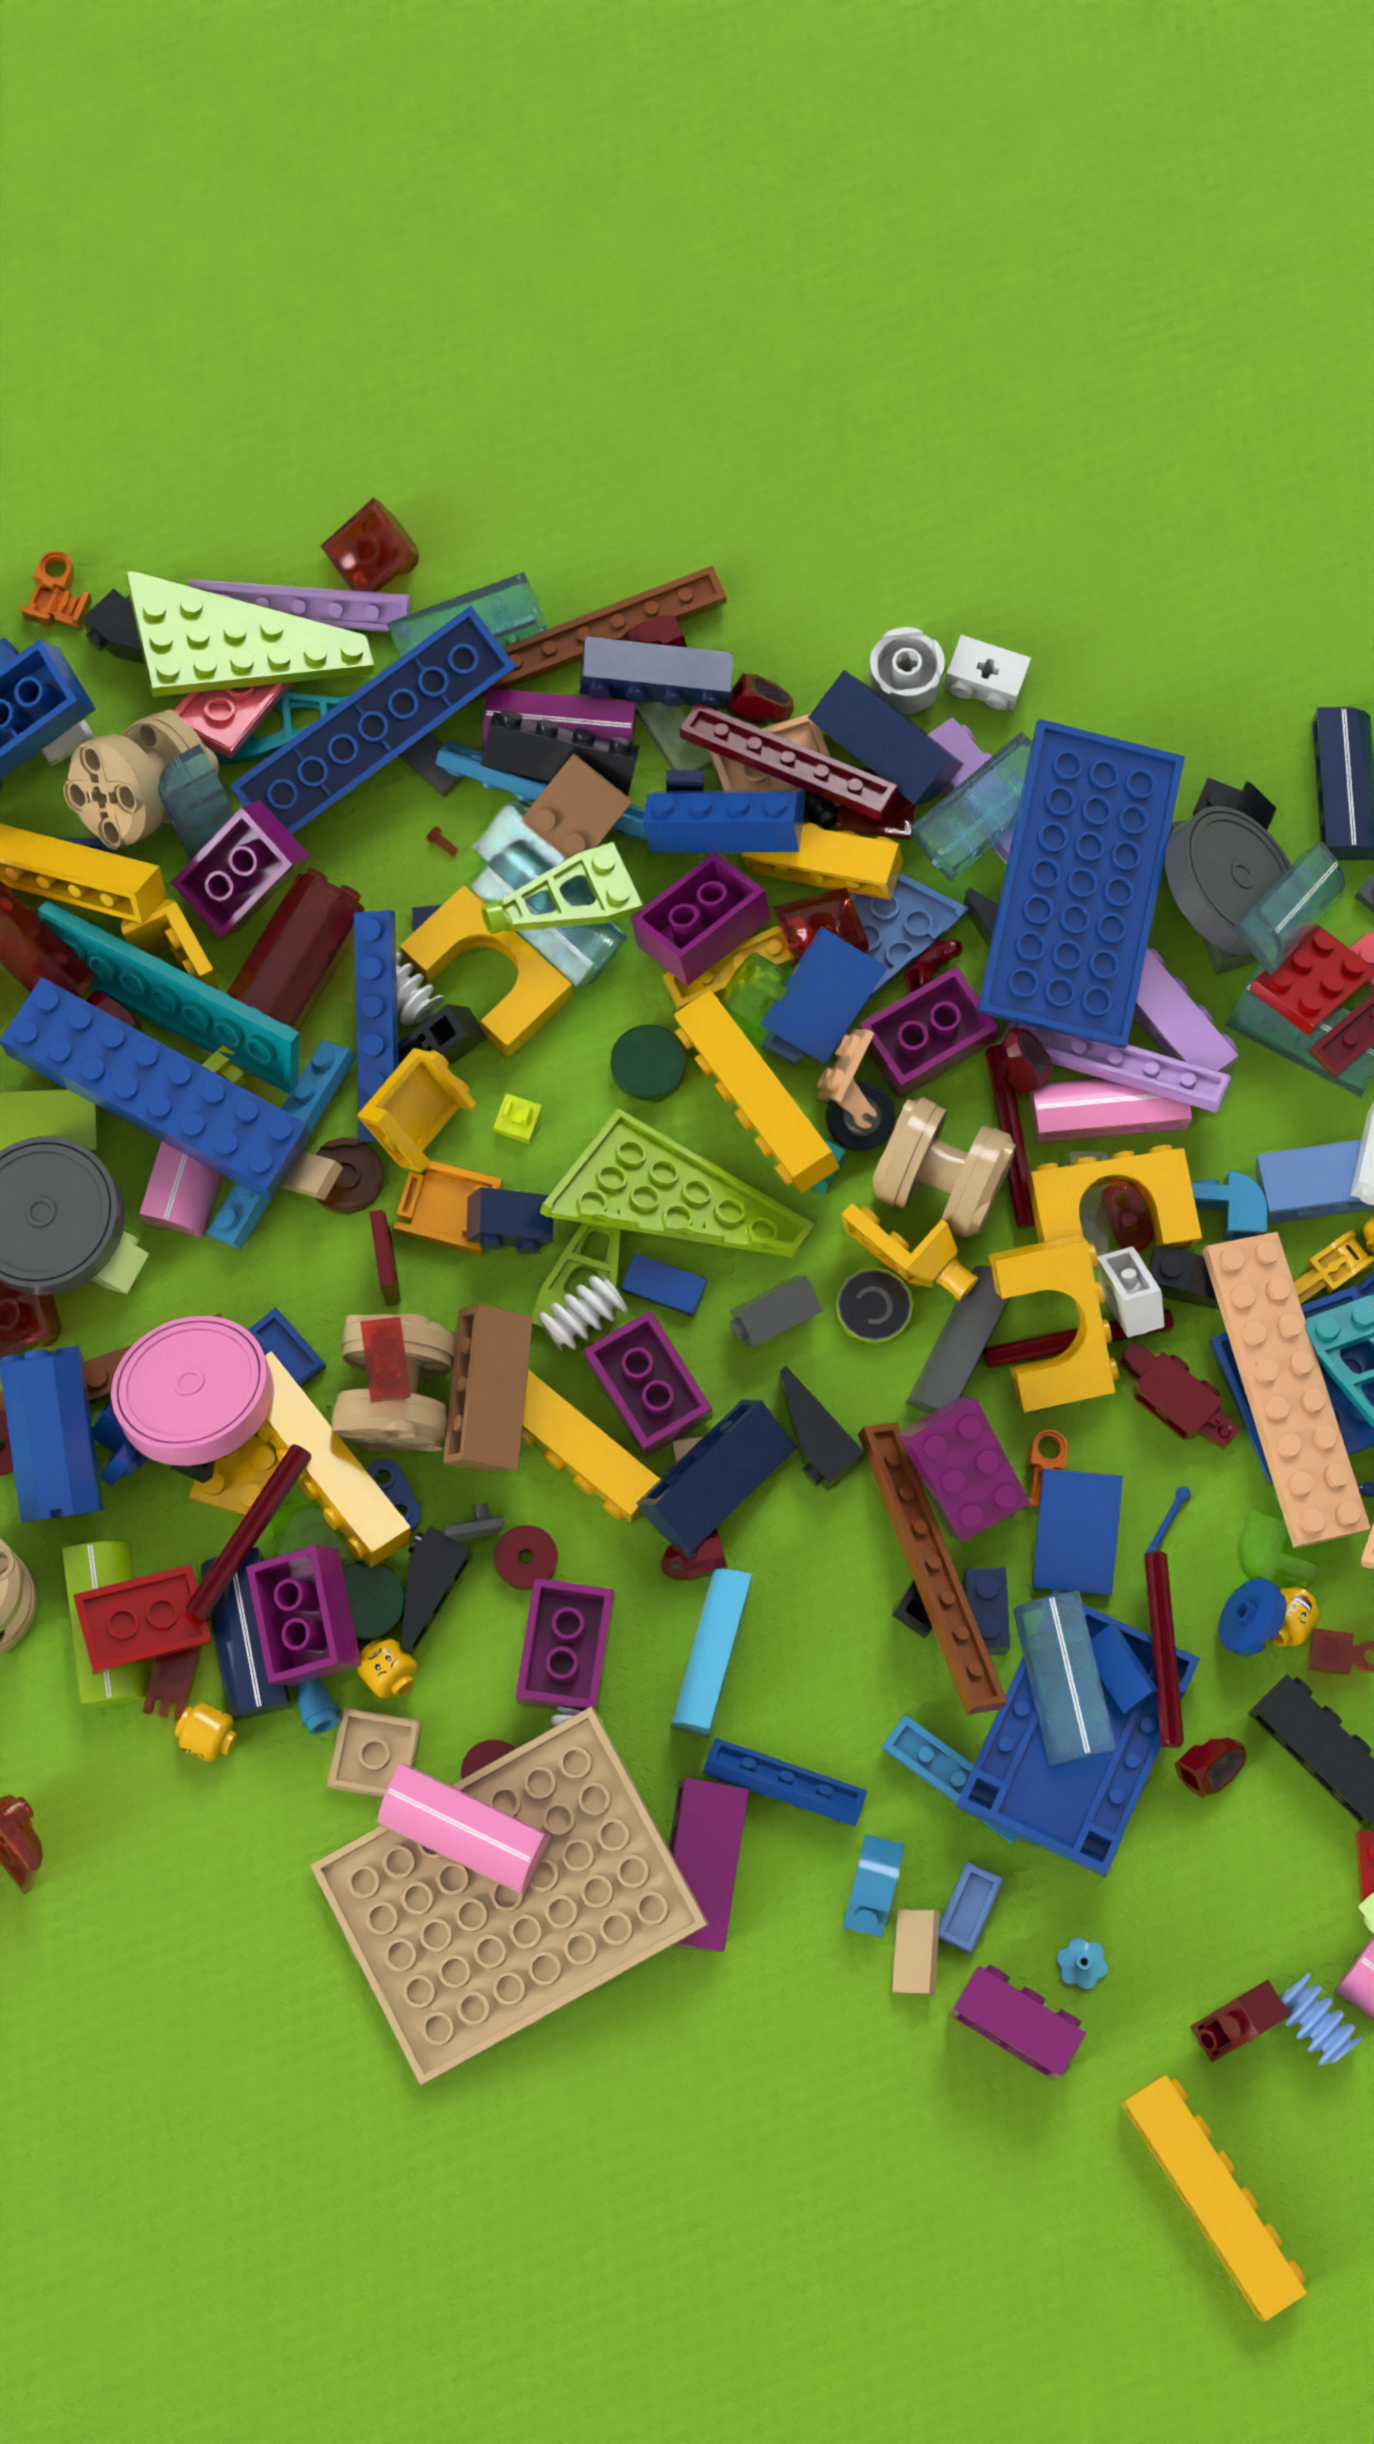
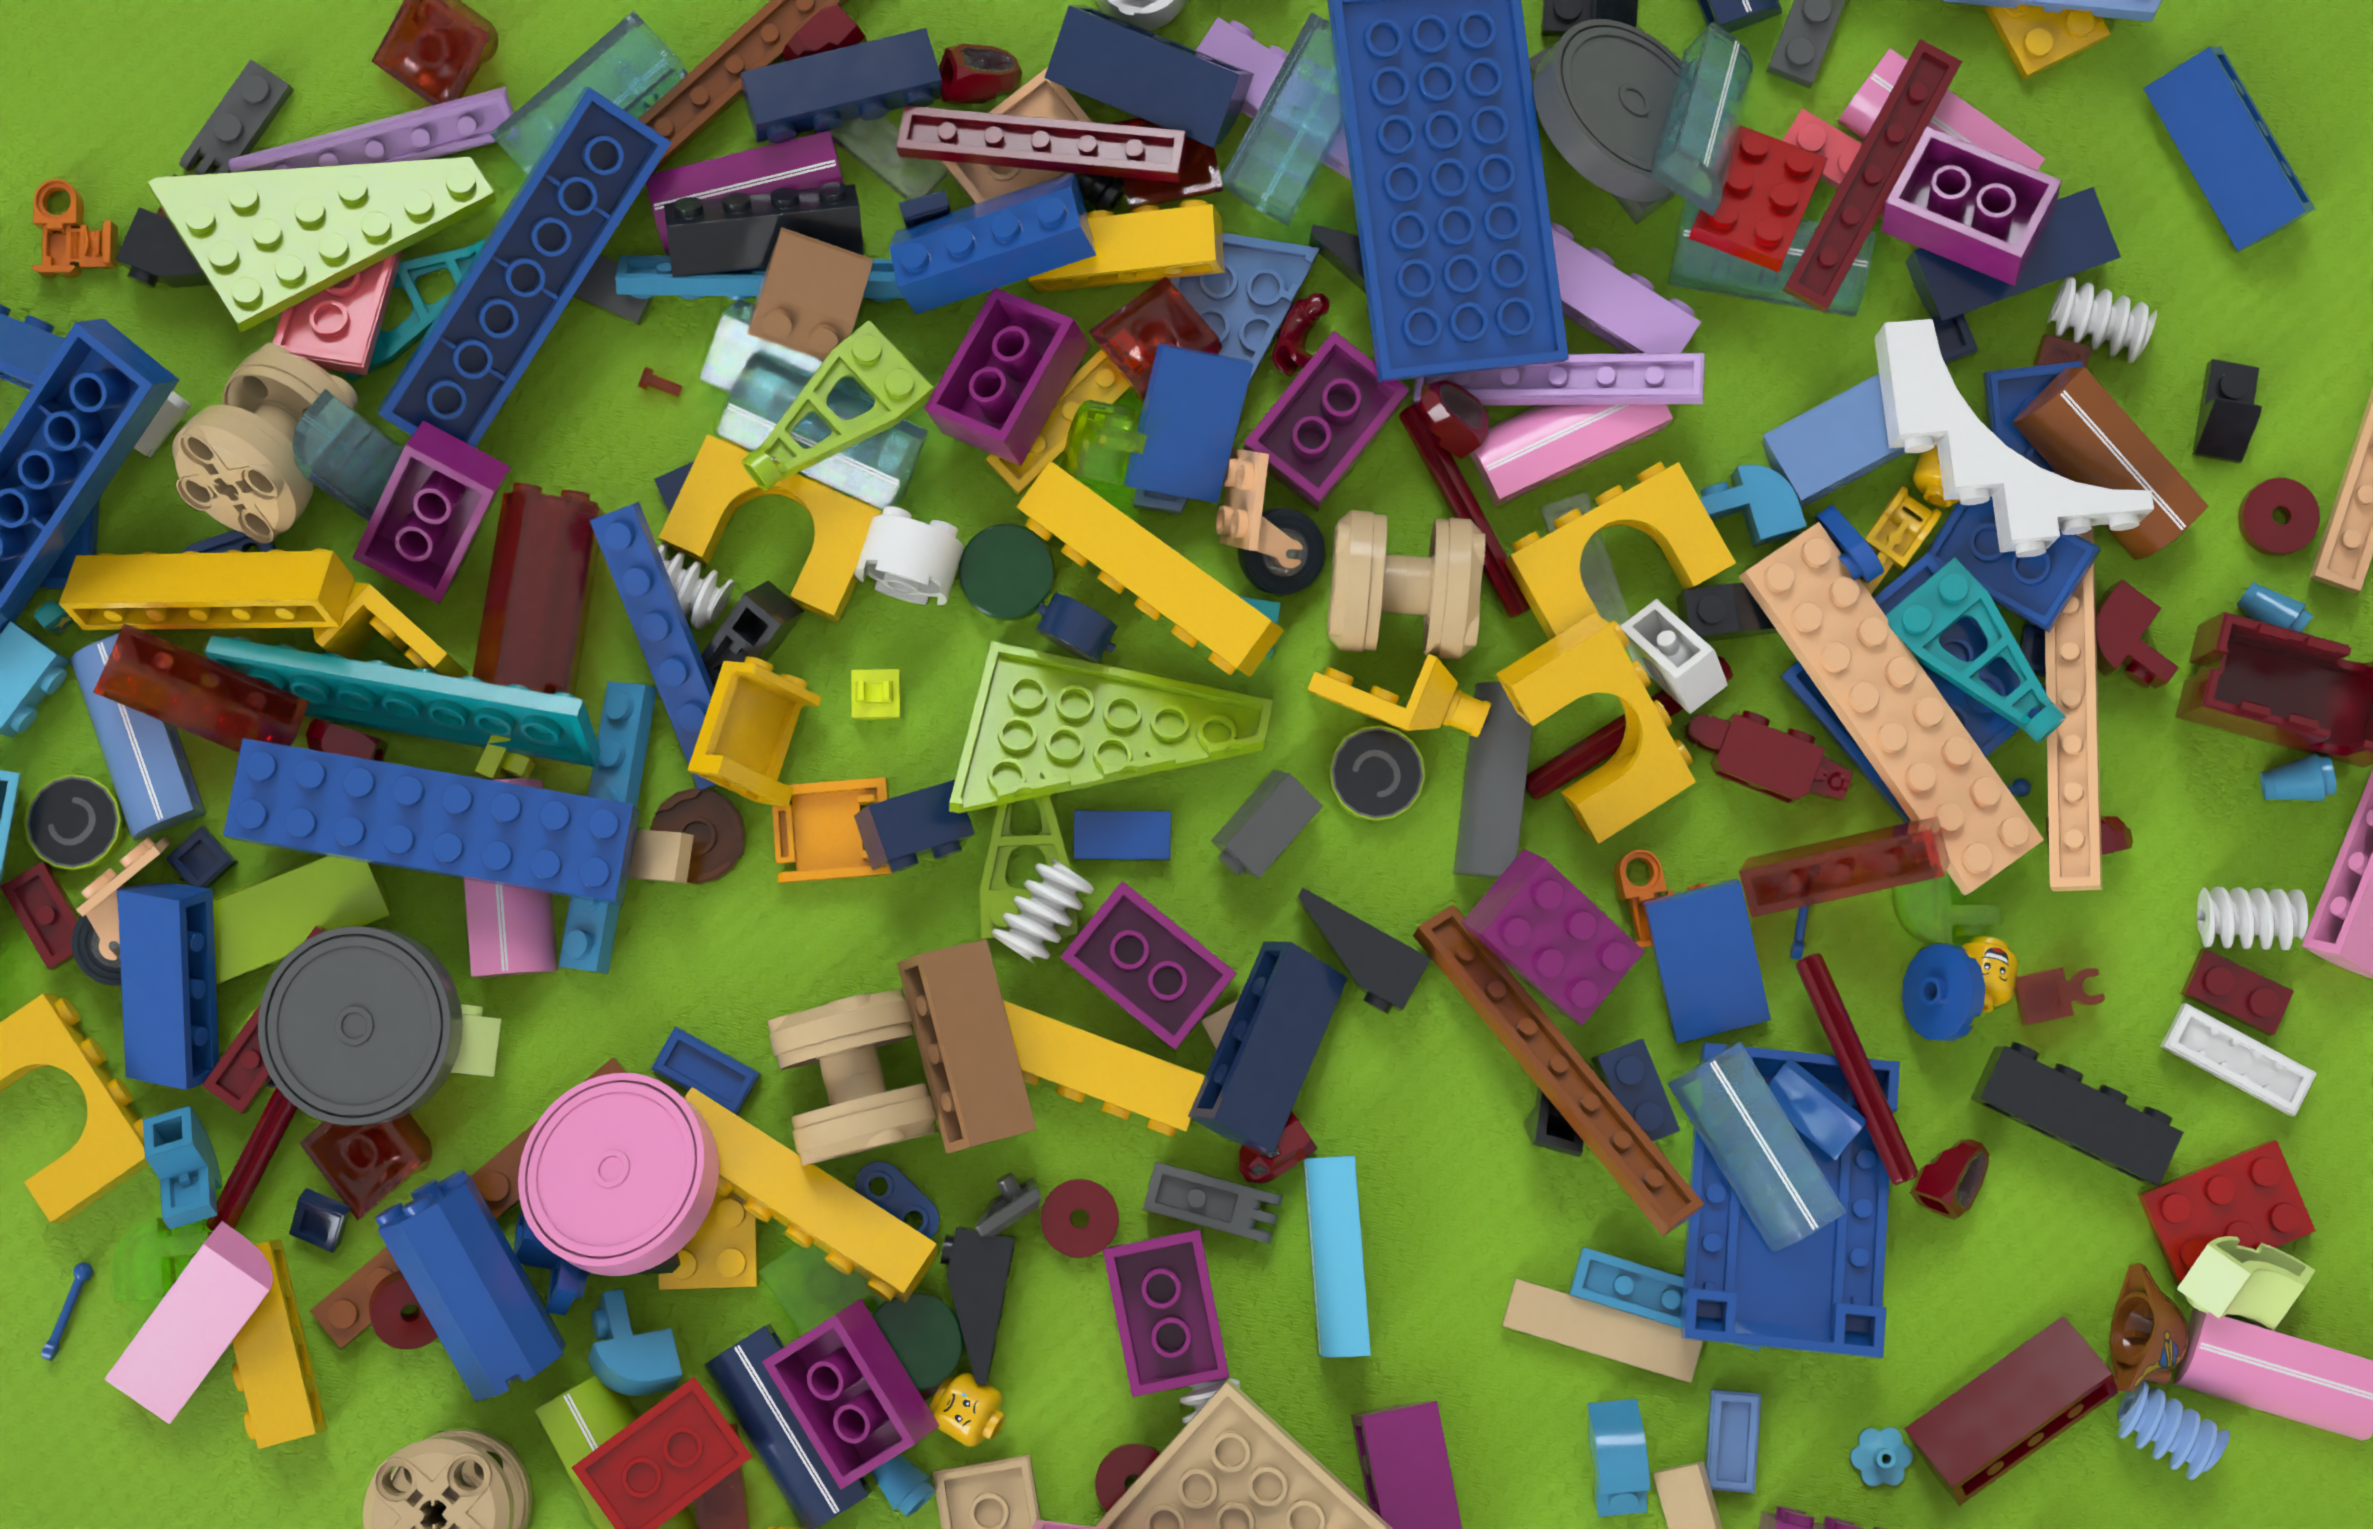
camera: 20 degrees left, 10 degrees up
dark red axle [186,1444,311,1620] -> none
clear red plate [360,1317,411,1403] -> none
dark red tile [369,1209,401,1306] -> none
blue plate [703,1738,867,1827] -> none
clear red plate [1101,1180,1154,1252] -> none
dark red slope [1190,1979,1290,2062] -> none
none -> dark grey hinge [179,59,294,175]
none -> dark azure brick [587,1289,682,1396]
none -> white brick [854,506,964,606]
none -> dark blue piece [1035,593,1118,663]
none -> dark grey hinge [1143,1162,1283,1244]
none -> tan tile [1501,1278,1703,1383]
none -> clear red brick [1739,816,1950,918]
none -> blue plate [1815,505,1884,584]
none -> dark red brick [1904,1316,2118,1506]
none -> dark orange hat [2110,1263,2189,1392]

